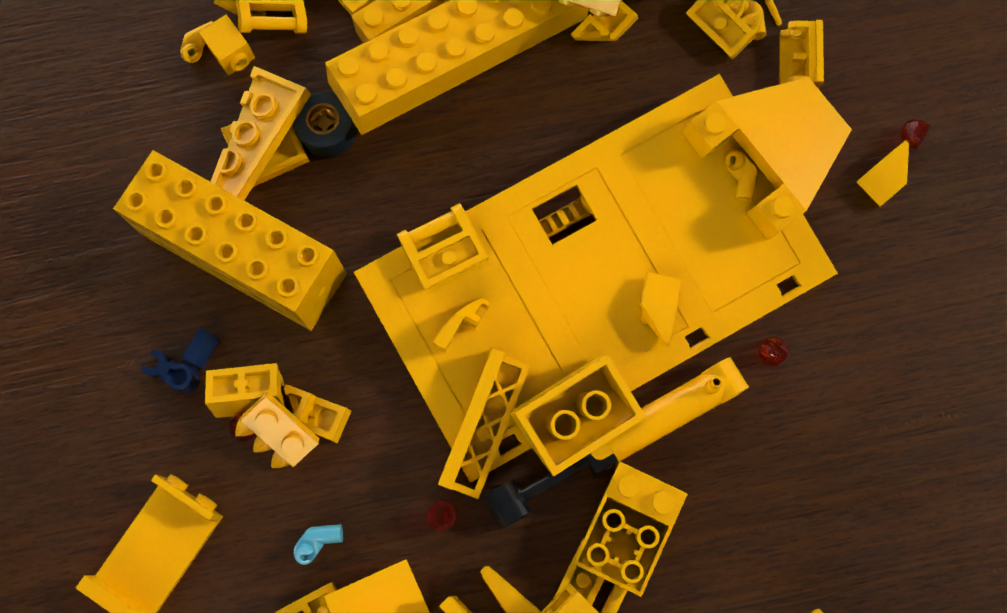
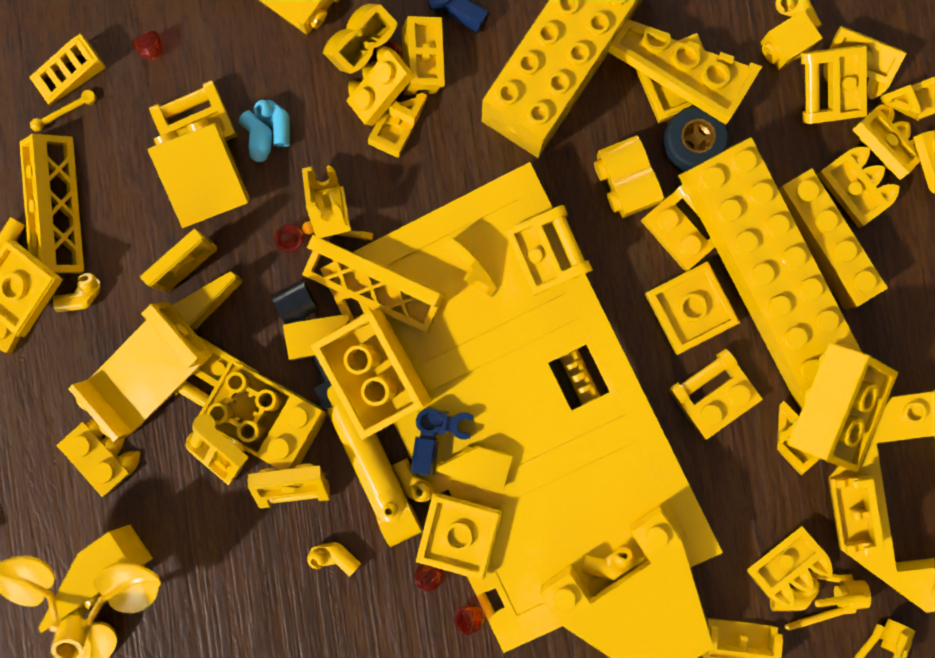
camera: 90 degrees right, 10 degrees up
none -> yellow plate [185,414,249,485]
none -> medium azure arm [238,110,272,162]
none -> yellow plate [248,464,330,509]
none -> yellow slope [283,314,350,360]
none -> yellow hinge [302,166,351,239]
none -> yellow hinge [302,221,373,241]
none -> yellow arm [307,542,361,577]
none -> yellow brick [323,3,397,74]
none -> yellow arm [392,458,433,502]
none -> dark blue bar [410,407,473,475]
none -> yellow plate [416,492,503,581]
none -> clear red hinge [454,604,485,635]
none -> yellow brick [594,135,664,219]
none -> yellow plate [641,184,715,272]
none -> yellow plate [645,261,740,355]
none -> yellow plate [669,349,763,440]

